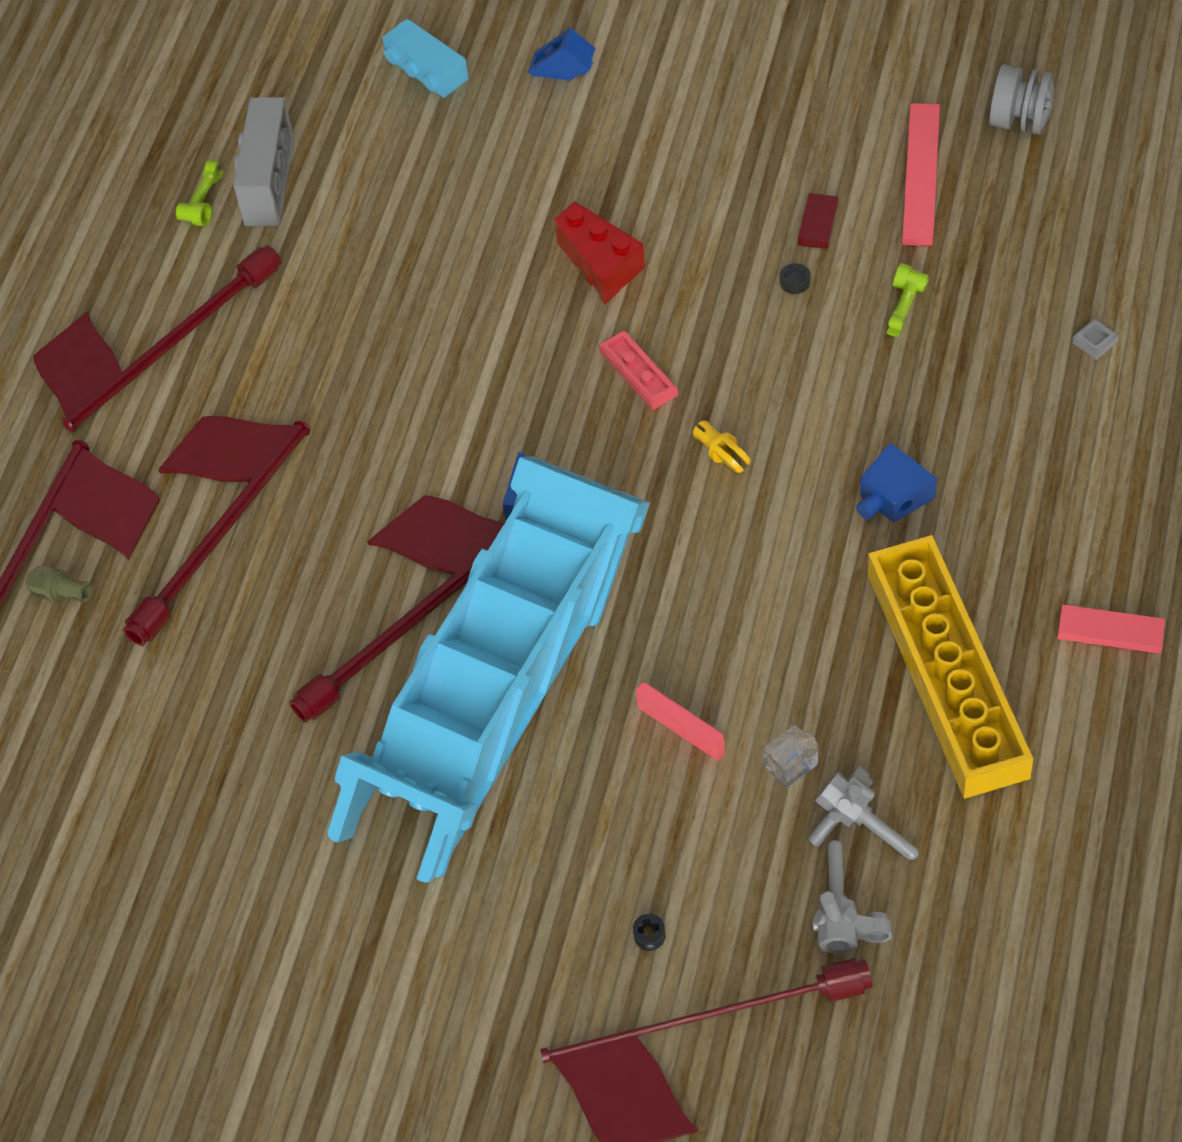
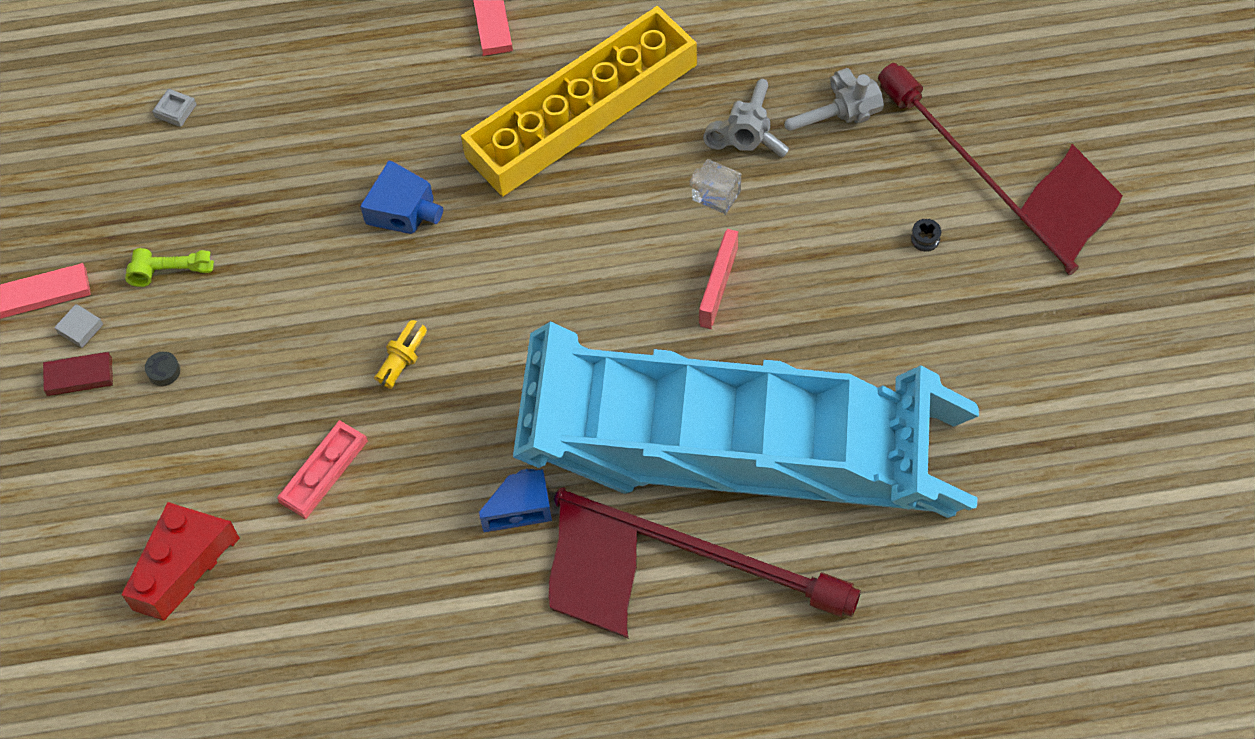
camera: 115 degrees left, 5 degrees up
none -> light grey tile [54,304,103,348]

